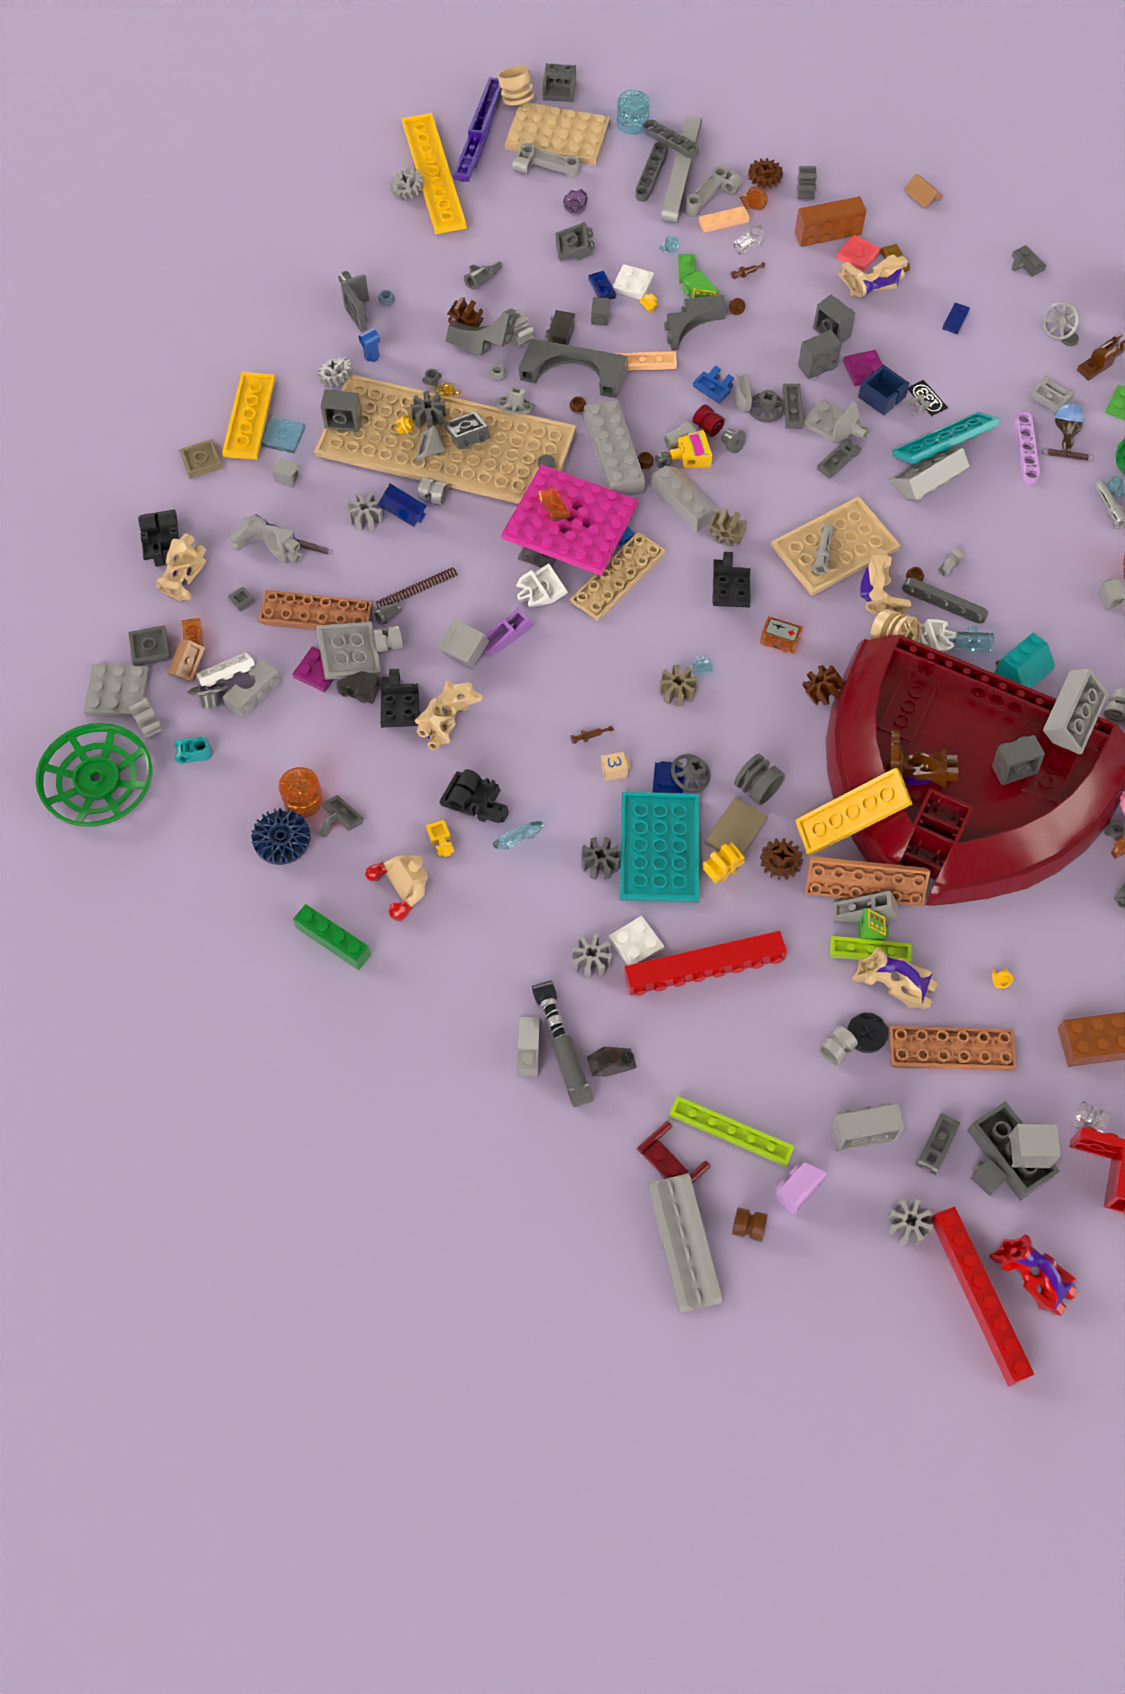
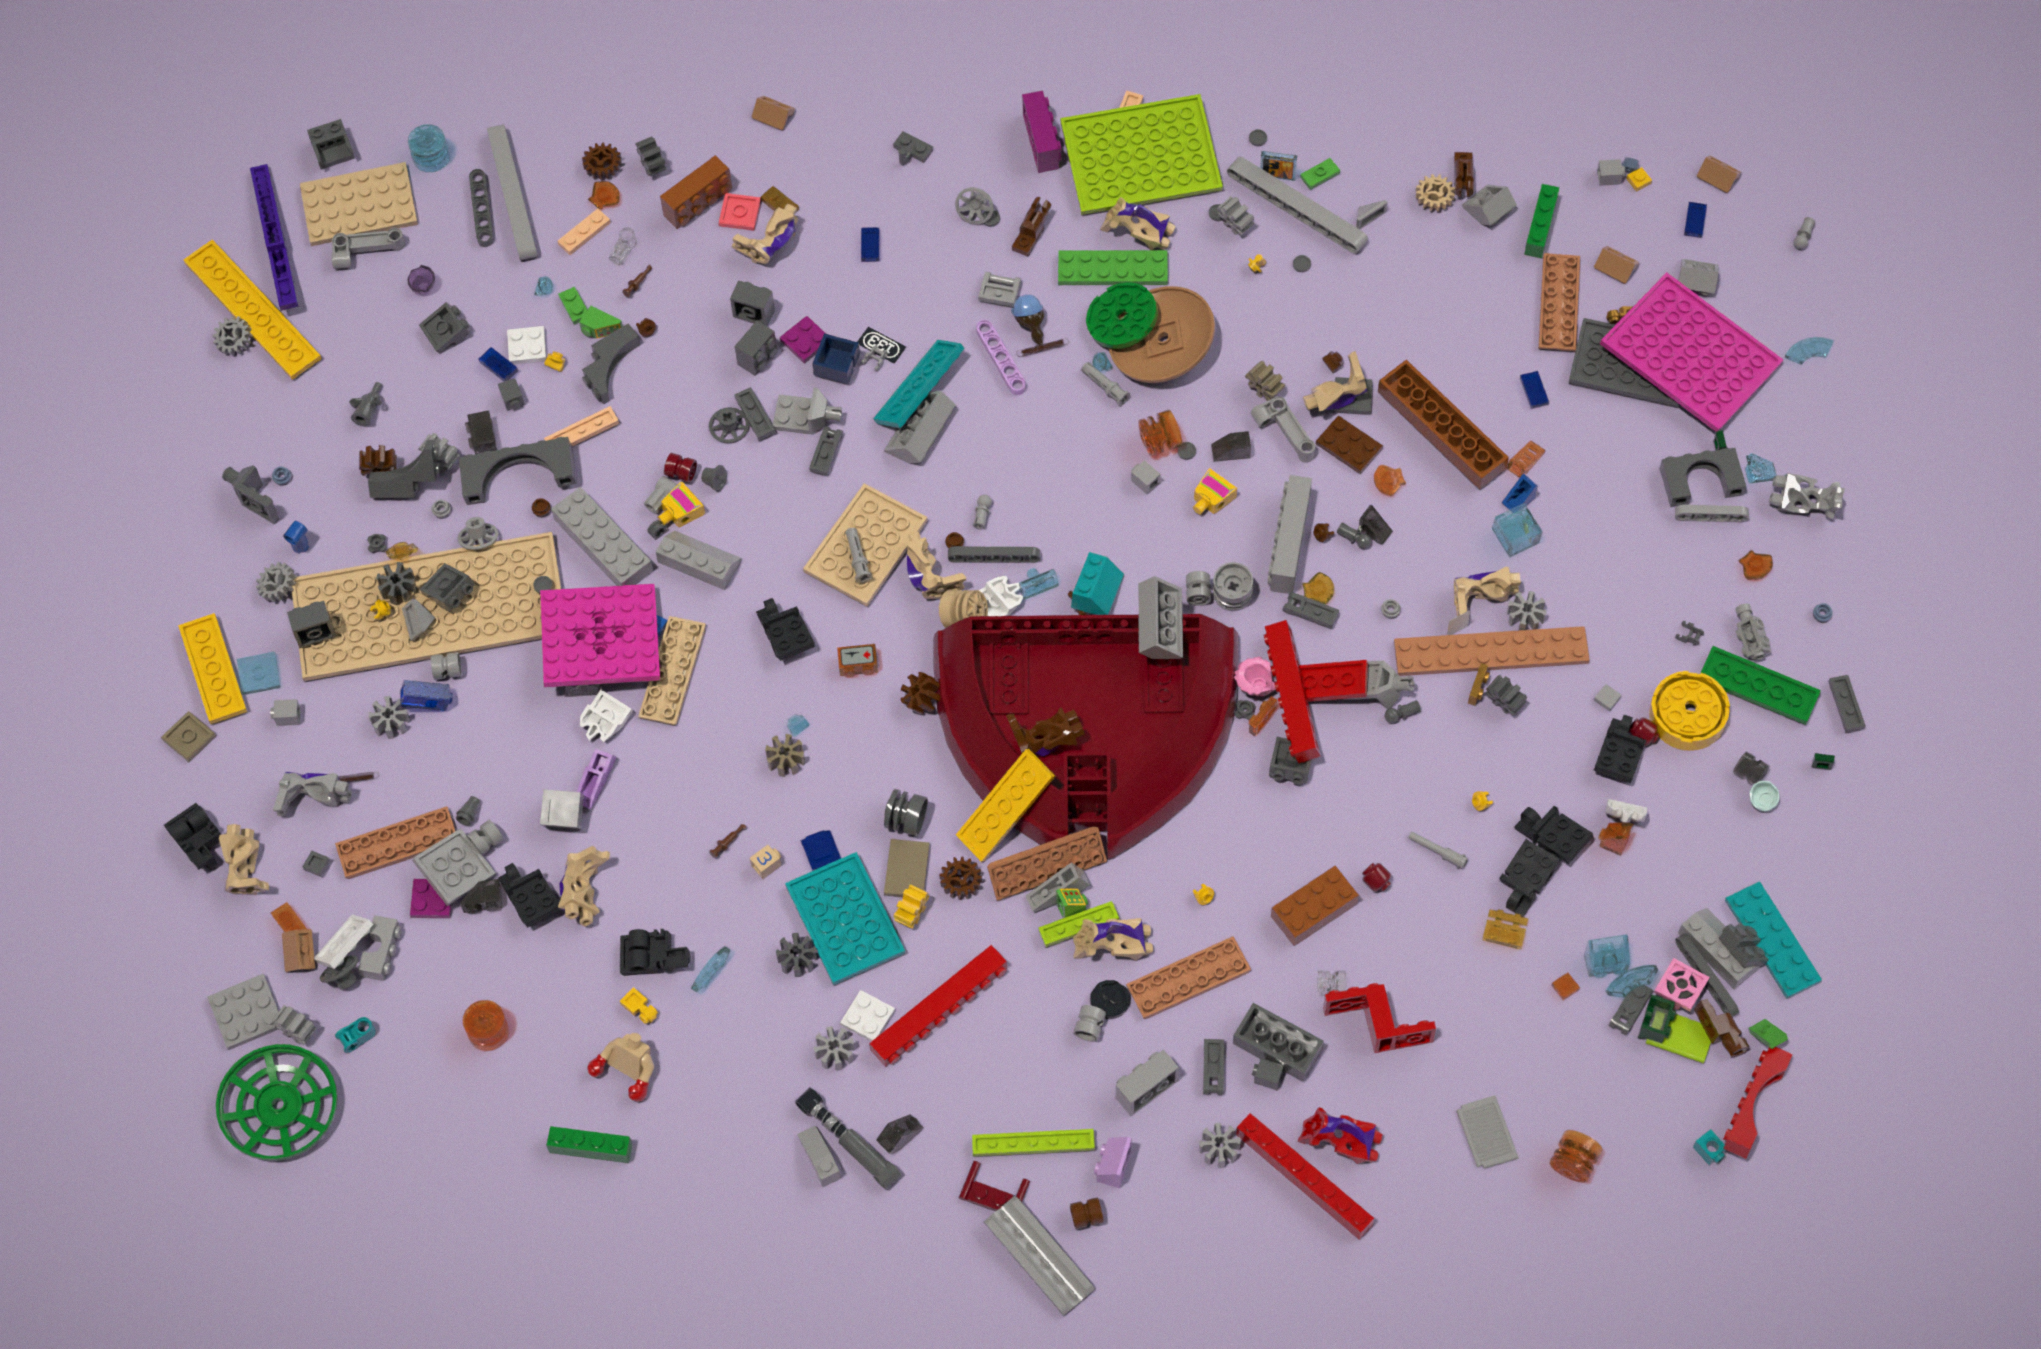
camera: 25 degrees left, 0 degrees up
dark grey plate [128,625,171,666] -> none
dark blue wheel [251,808,311,865] -> none
dark grey plate [320,795,364,837] -> none
reddish brown piece [376,567,458,608] -> none
tan wheel [498,66,535,106] -> none
clear orange plate [538,488,570,522] -> none
reddish brown plate [637,452,654,469] -> none
dark grey beam [643,119,700,158] -> none
dark grey wheel [671,754,710,792] -> none
light grey piece [686,165,743,216] -> none
blue plate [693,365,734,404] -> none
dark tan gear [708,509,747,547] -> none
light grey slope [734,374,752,412] -> none
dark grey brick [992,735,1045,785] -> none
light grey piece [1008,1124,1061,1168] -> none

